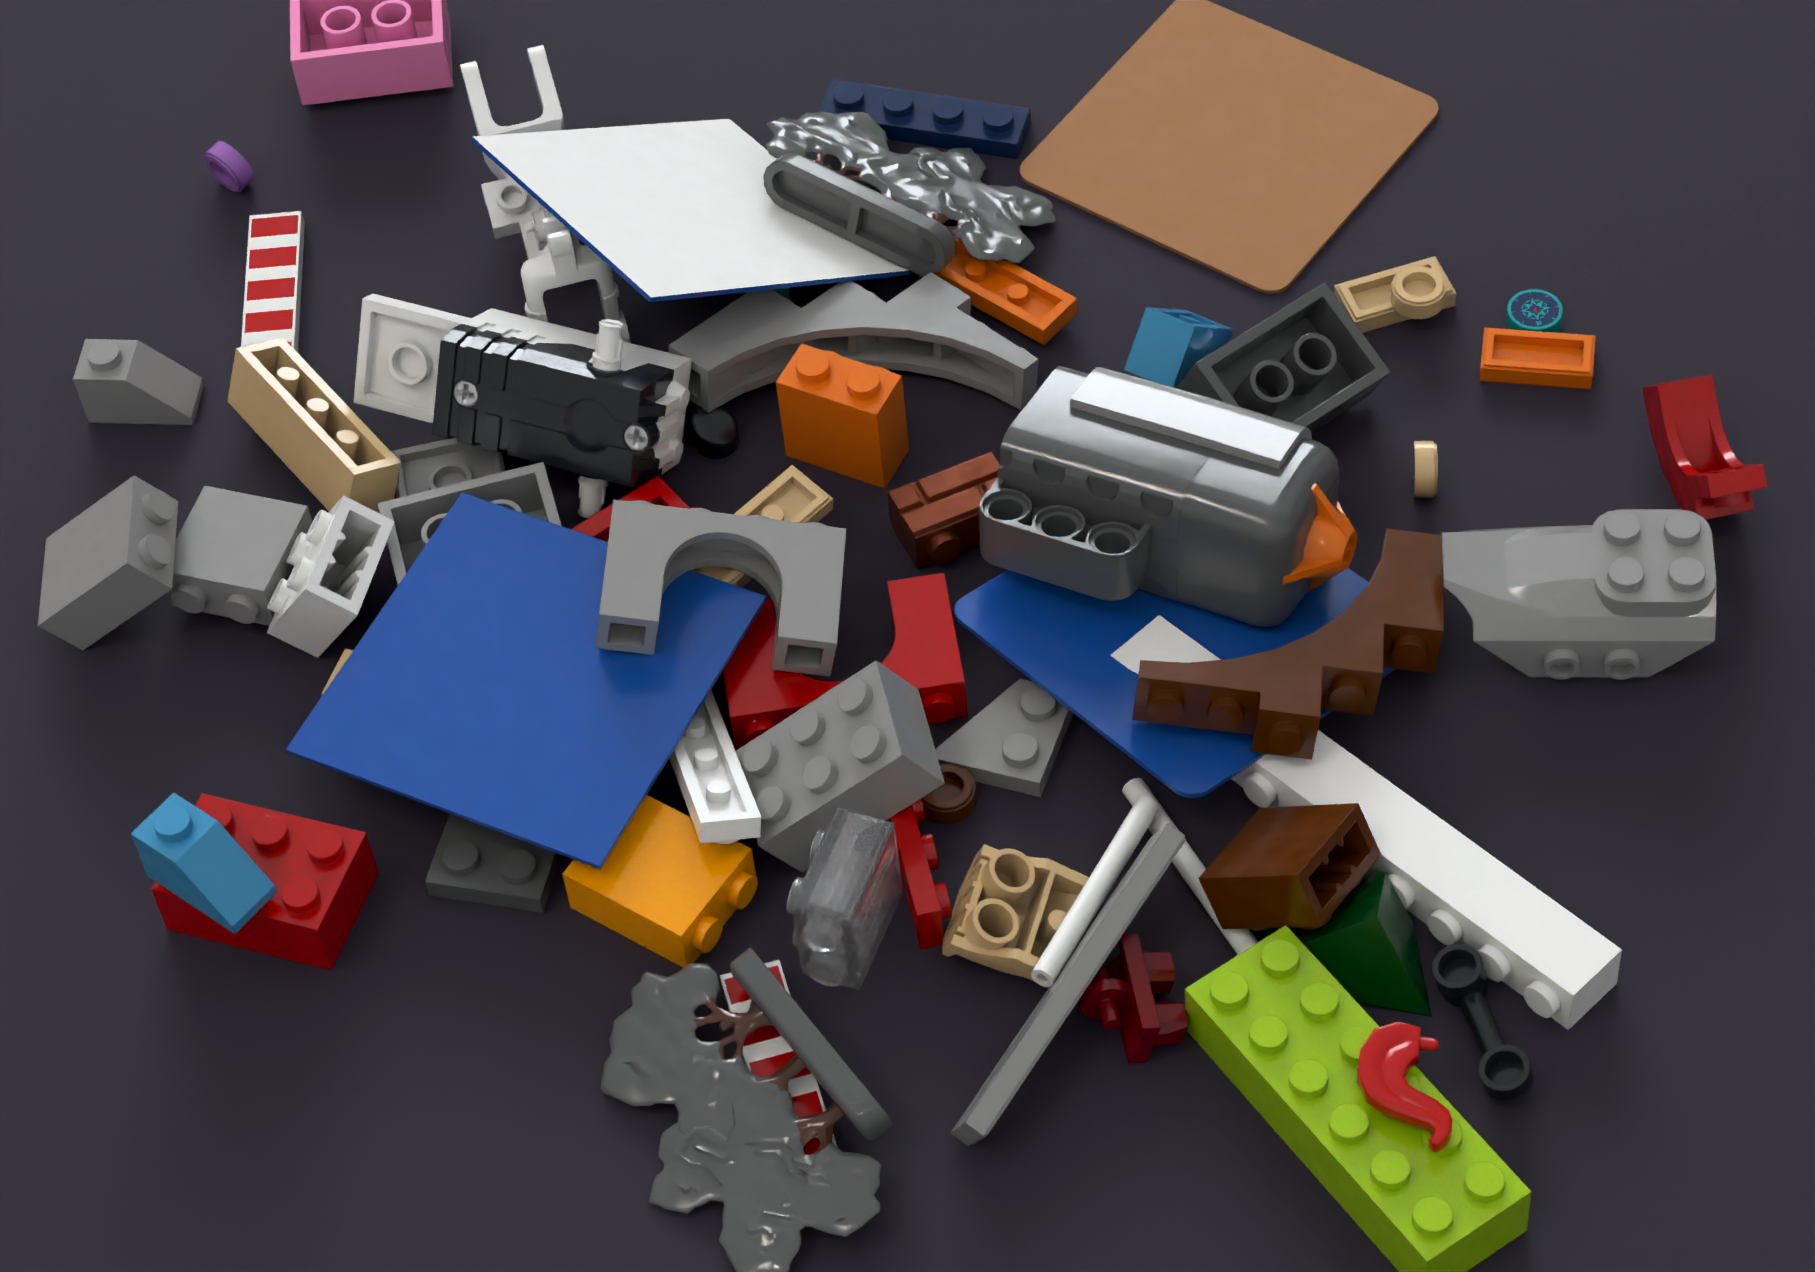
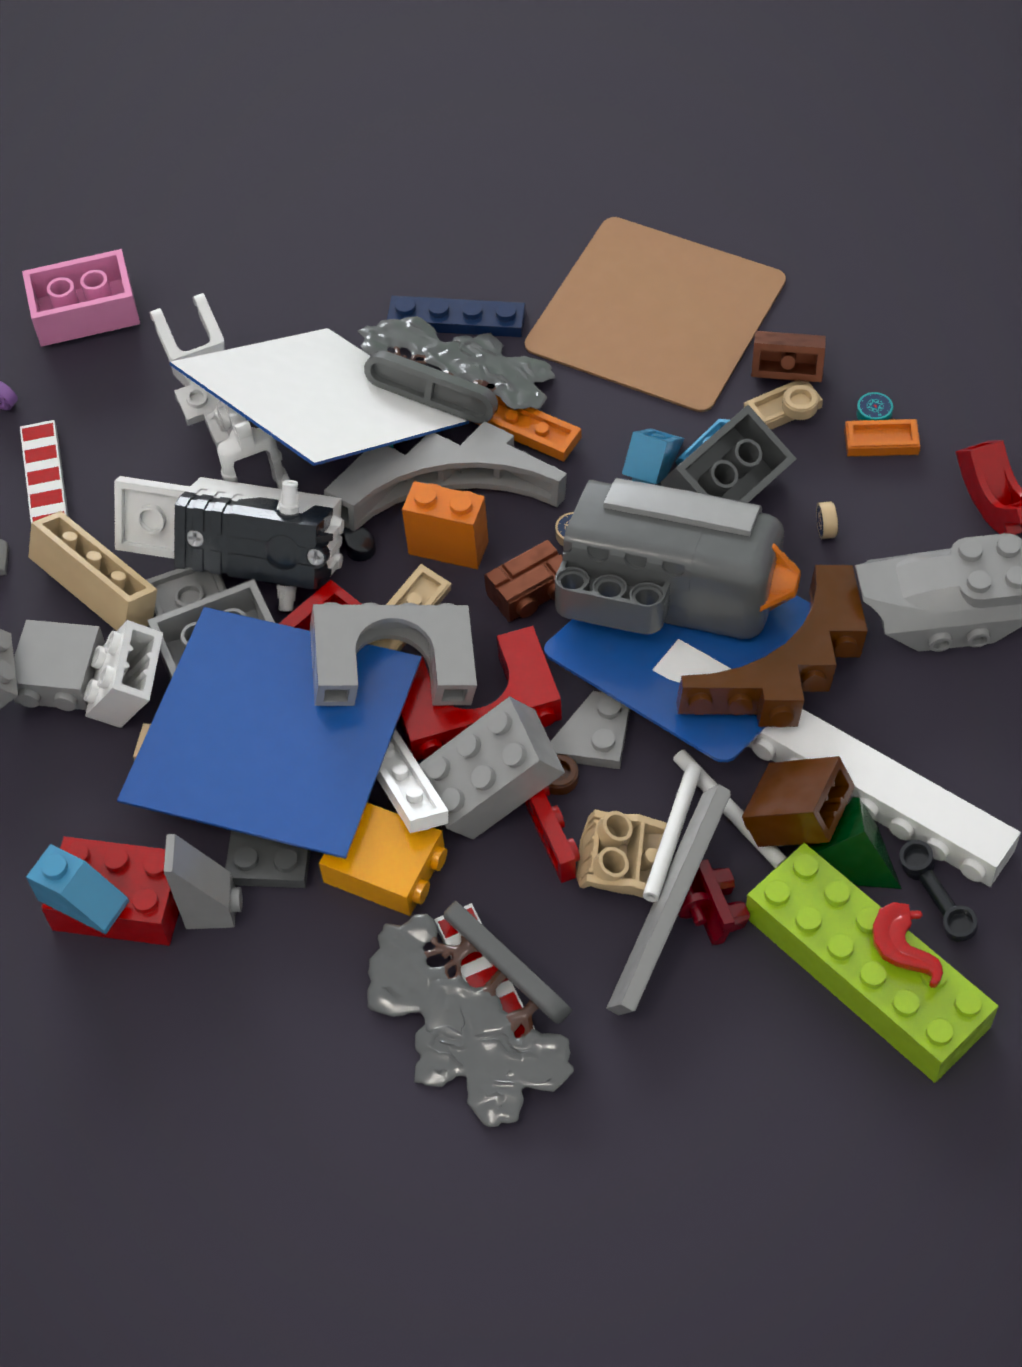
camera: 10 degrees left, 5 degrees up
clear brick [787,808,903,990] -> none
none -> light grey slope [164,834,243,929]
none -> copper brick [751,331,826,382]

